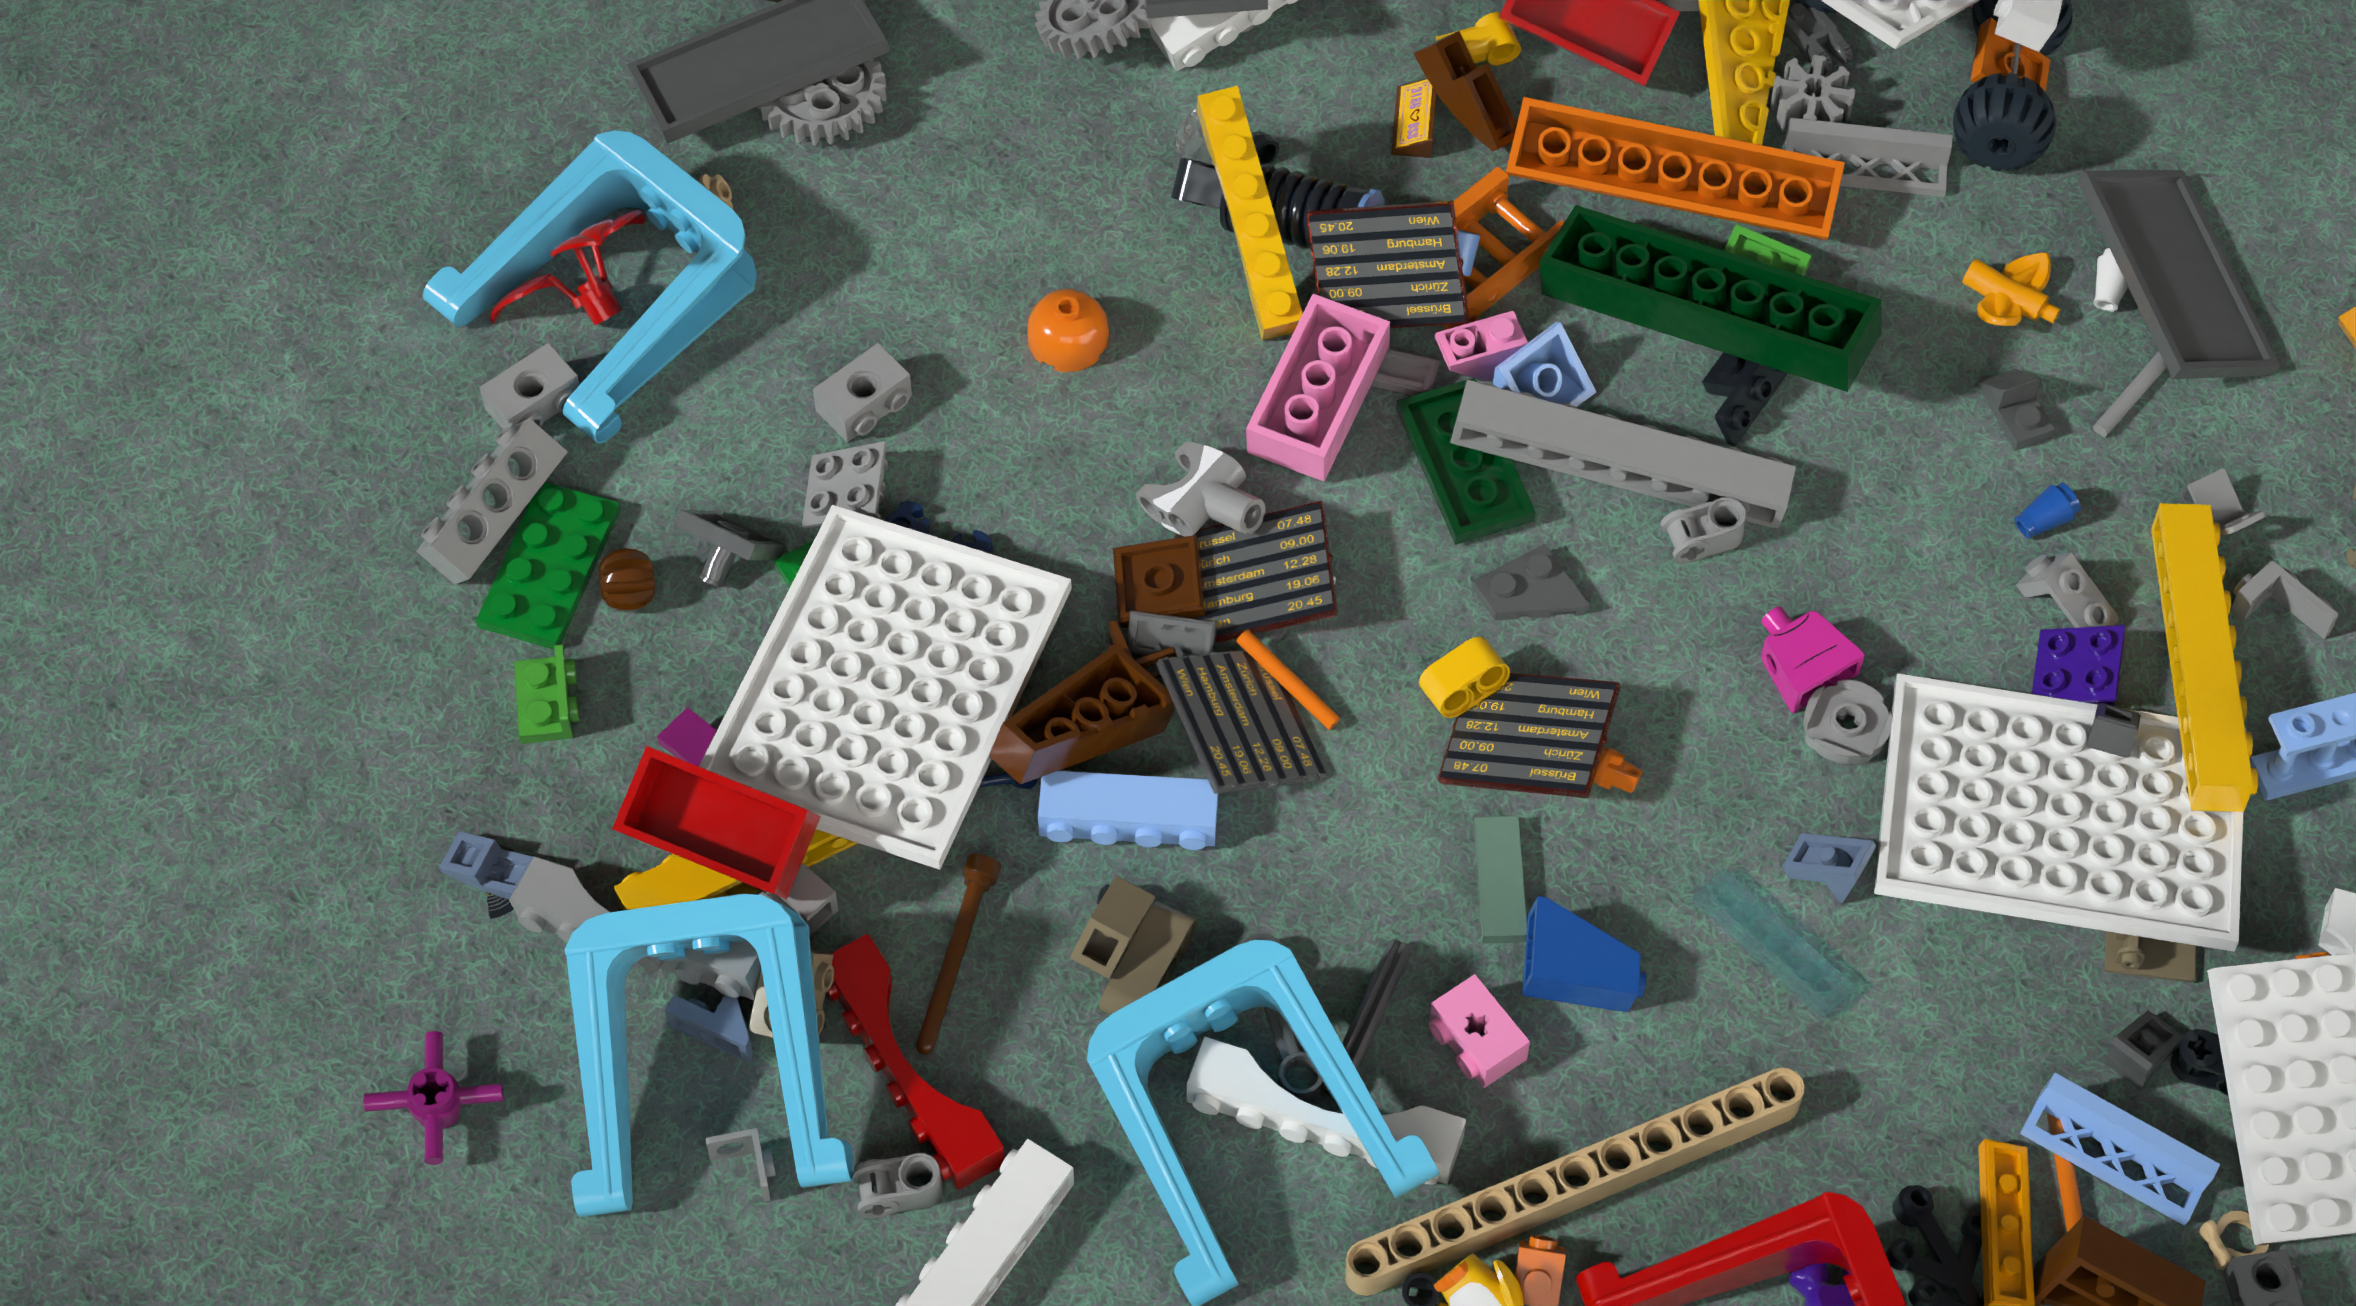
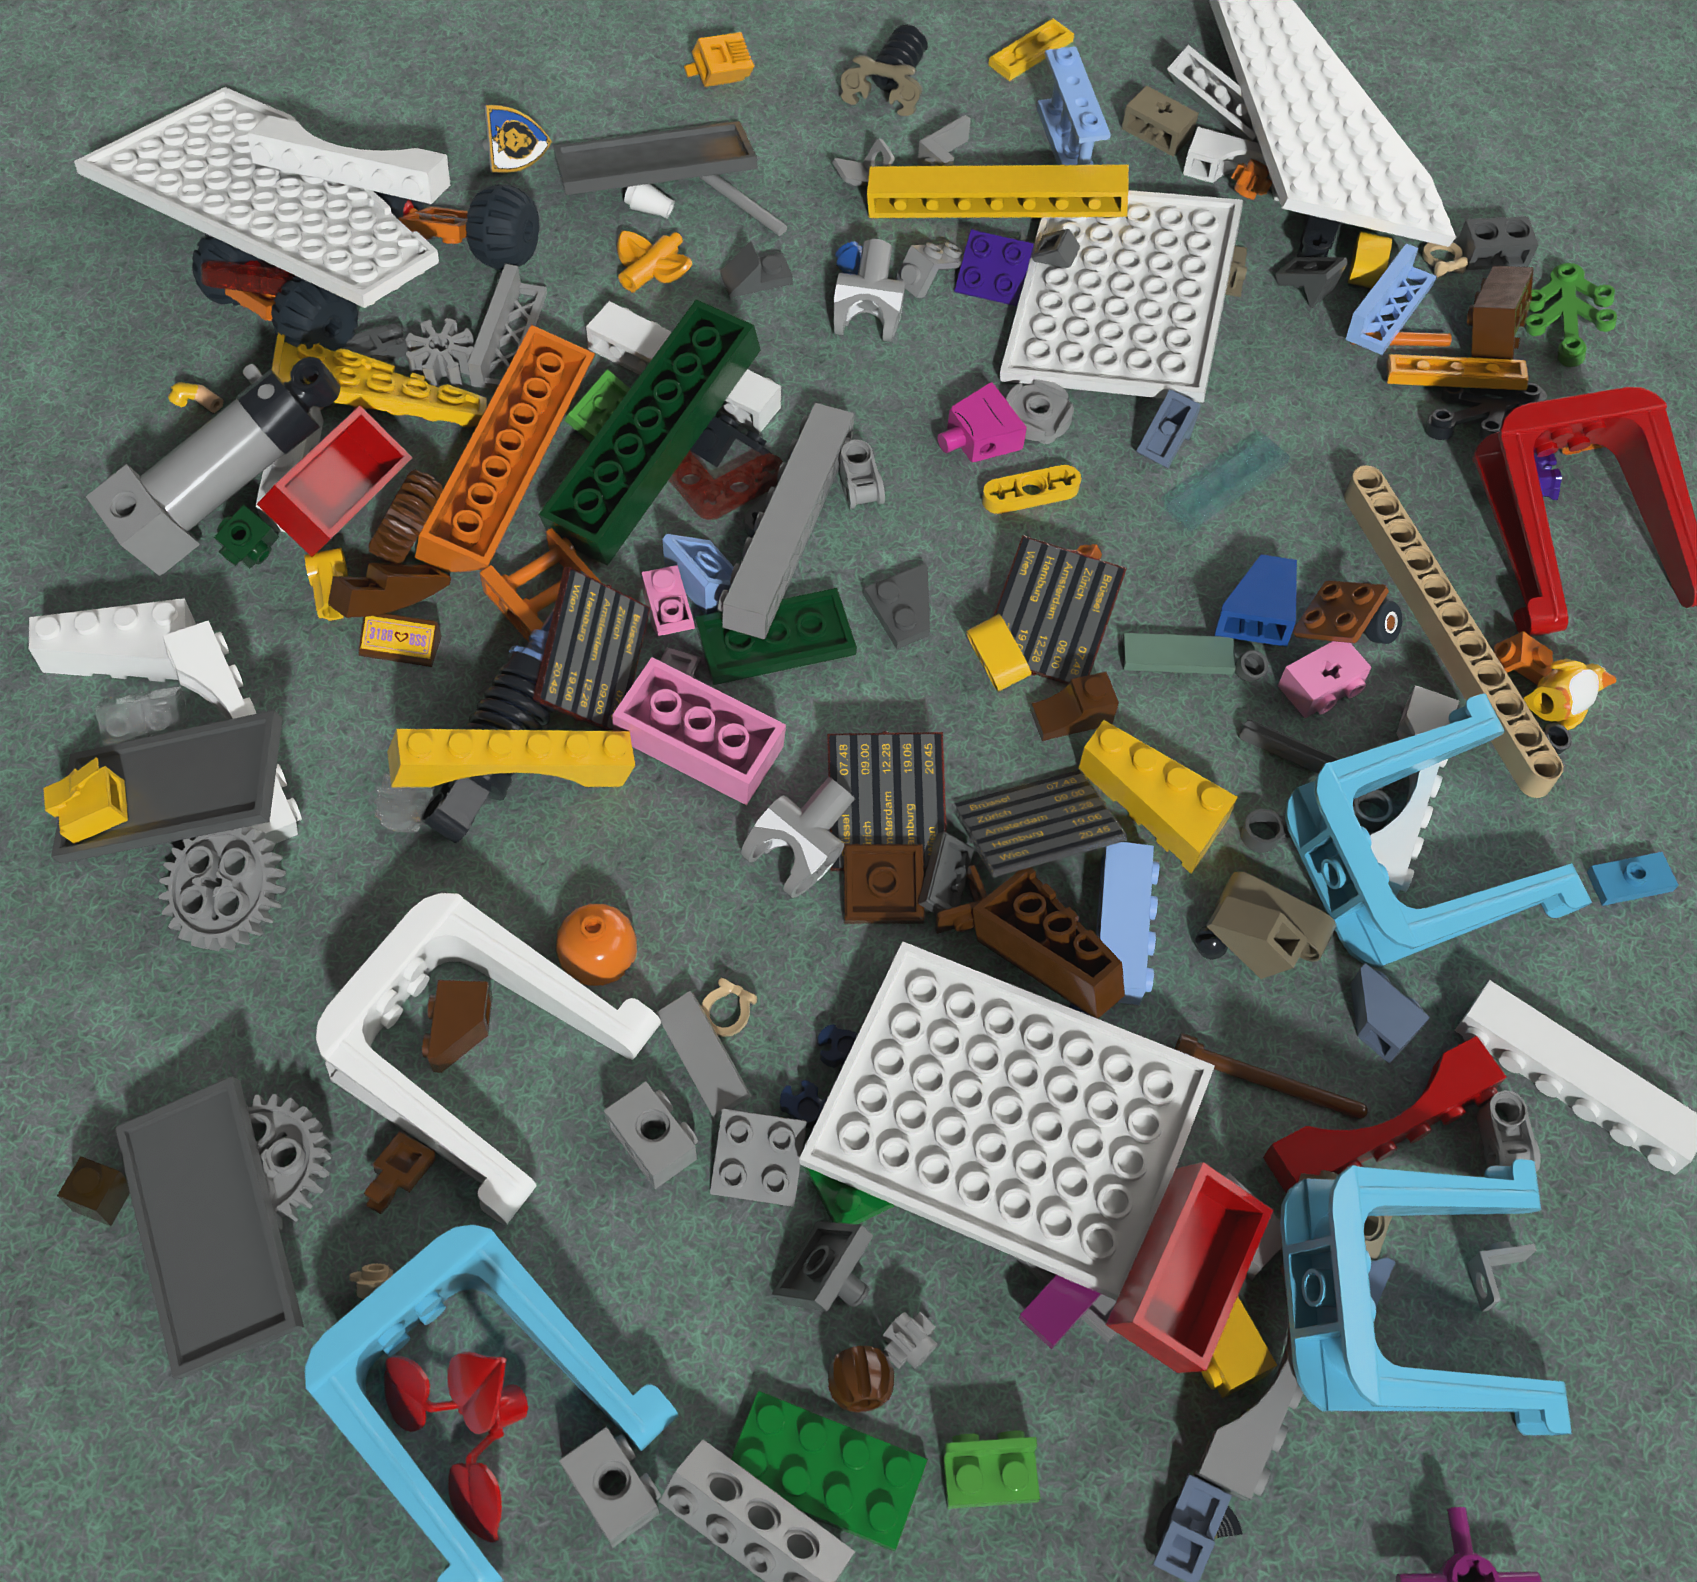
camera: 90 degrees left, 0 degrees up
orange bar [1236,629,1341,730] -> none
none -> white piece [316,893,661,1225]
none -> reddish brown plate [364,1131,436,1214]
none -> reddish brown gear [369,469,442,564]
none -> reddish brown slope [422,980,493,1073]
none -> shield [483,105,552,173]
none -> white brick [586,301,781,434]
none -> light grey tile [656,991,751,1119]
none -> clear red beam [669,451,783,520]
none -> tan piece [701,977,758,1037]
none -> light grey connector [834,239,905,342]
none -> light grey gear [882,1312,938,1369]
none -> yellow beam [982,465,1081,514]
none -> reddish brown arch [1030,671,1119,741]
none -> yellow wedge [1078,720,1238,874]
none -> dark grey hinge [1235,650,1268,682]
none -> dark orange plate [1293,581,1402,644]
none -> yellow beam [1348,231,1392,289]
none -> sand blue slope [1351,963,1430,1064]

